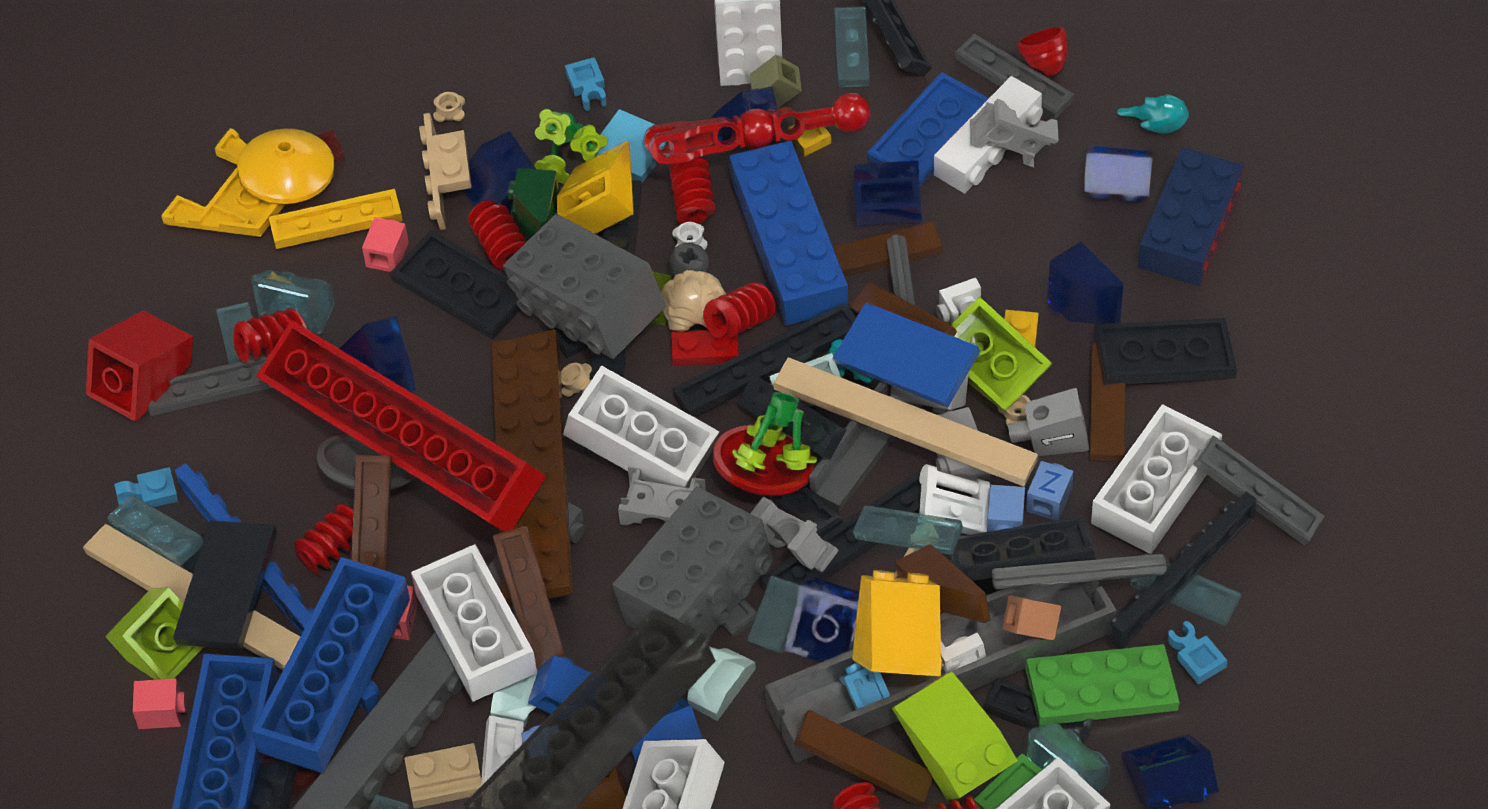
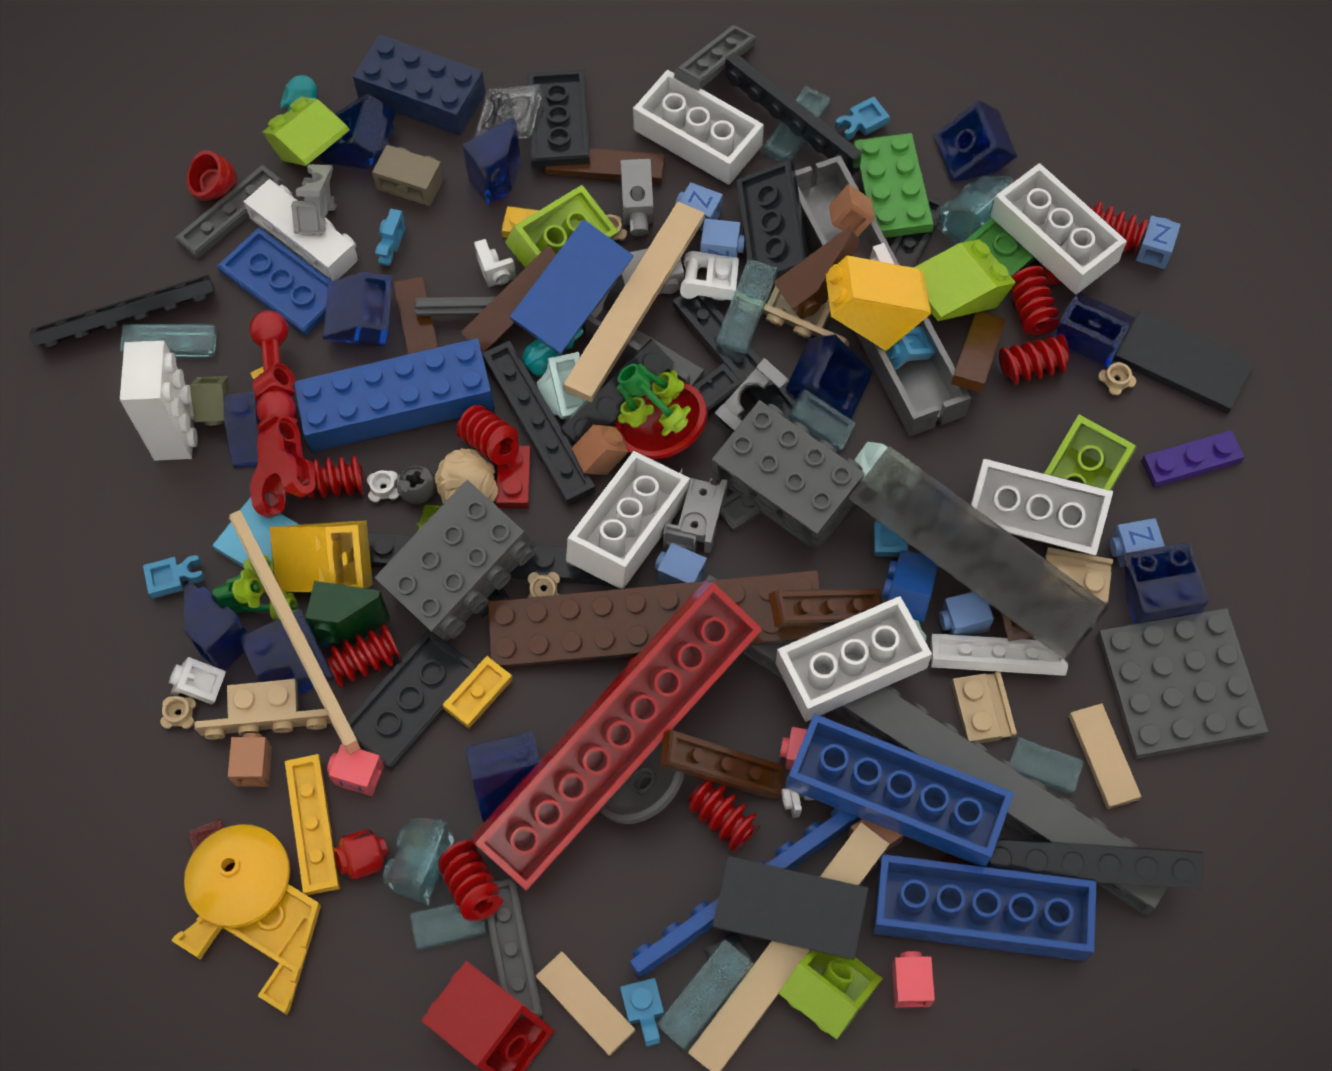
camera: 90 degrees left, 10 degrees up
dark grey axle [991,554,1167,589] -> none
none -> white bracket [169,657,226,705]
none -> clear blue slope [183,581,250,671]
none -> nougat brick [228,733,272,787]
none -> tan tile [229,510,361,754]
none -> lime slope [262,97,350,166]
none -> red head [334,829,389,880]
none -> dark tan brick [372,145,444,206]
none -> dark azure plate [375,209,406,266]
none -> yellow plate [443,656,513,729]
none -> clear tile [475,84,543,142]
none -> tan tile [536,951,636,1057]
none -> nougat brick [572,424,629,475]
none -> medium blue brick [654,543,707,585]

